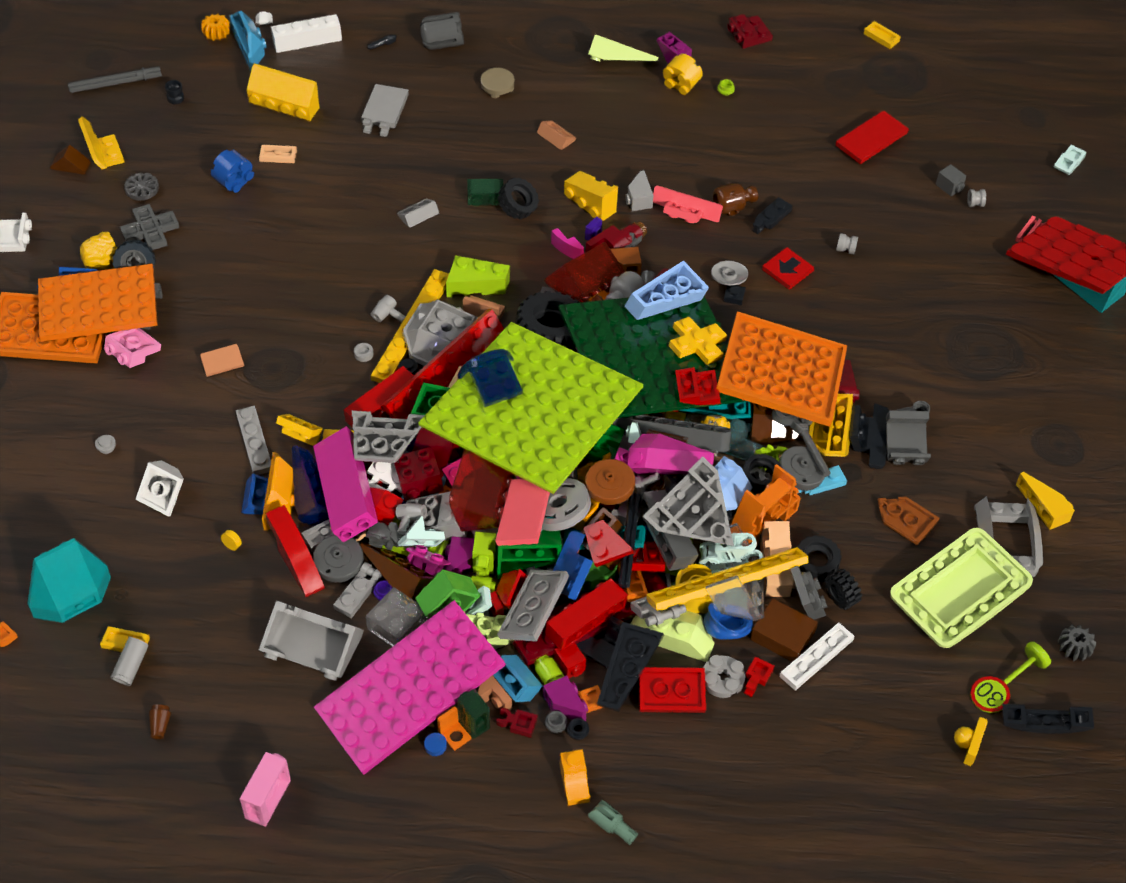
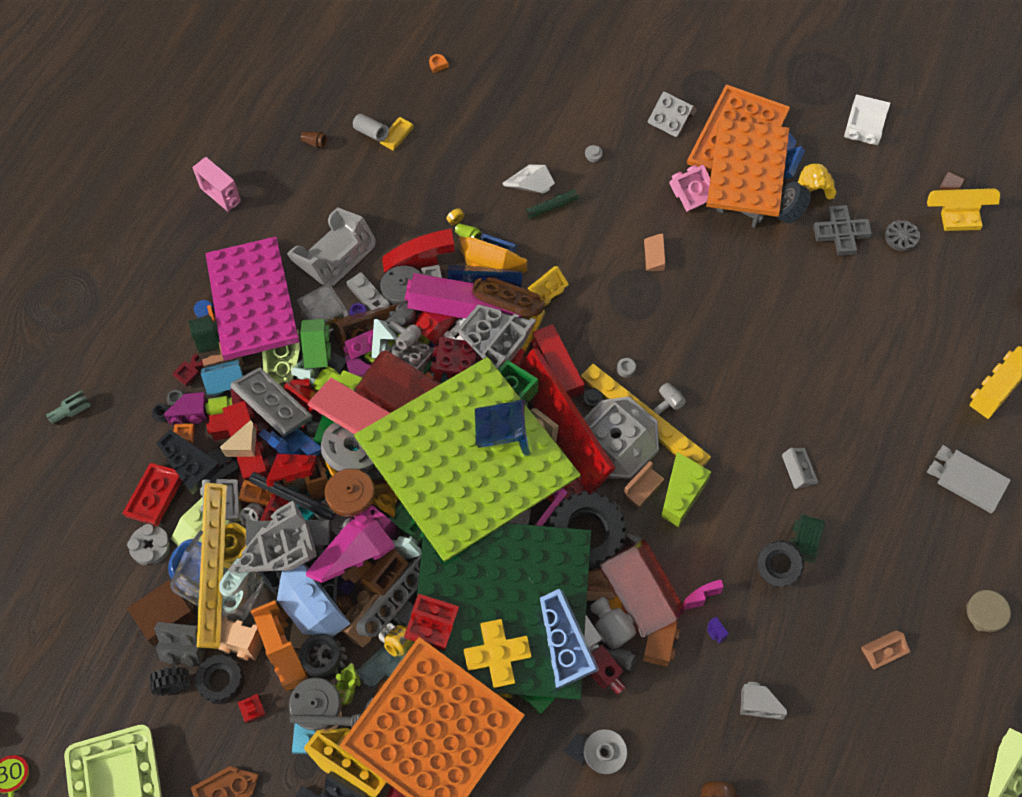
camera: 115 degrees right, 10 degrees up
teal wedge [27,538,111,623] -> none
blue brick [211,149,254,193] -> none
light grey plate [235,406,271,475] -> none
light nougat tile [259,145,297,163] -> none
light orange arch [560,750,590,806] -> none
yellow wedge [564,171,618,221] -> none
dark red plate [585,222,647,259] -> none
coral bracket [653,185,723,223] -> none
red plate [744,657,775,697] -> none
white plate [780,623,854,691] -> none
none -> tan slope [220,421,257,457]
none -> red tile [238,694,266,724]
none -> light grey wheel [239,503,264,526]
none -> lime cone [455,223,482,240]
none -> reddish brown tile [472,278,545,317]
none -> clear green pin [526,189,579,220]
none -> light grey bracket [648,91,697,137]

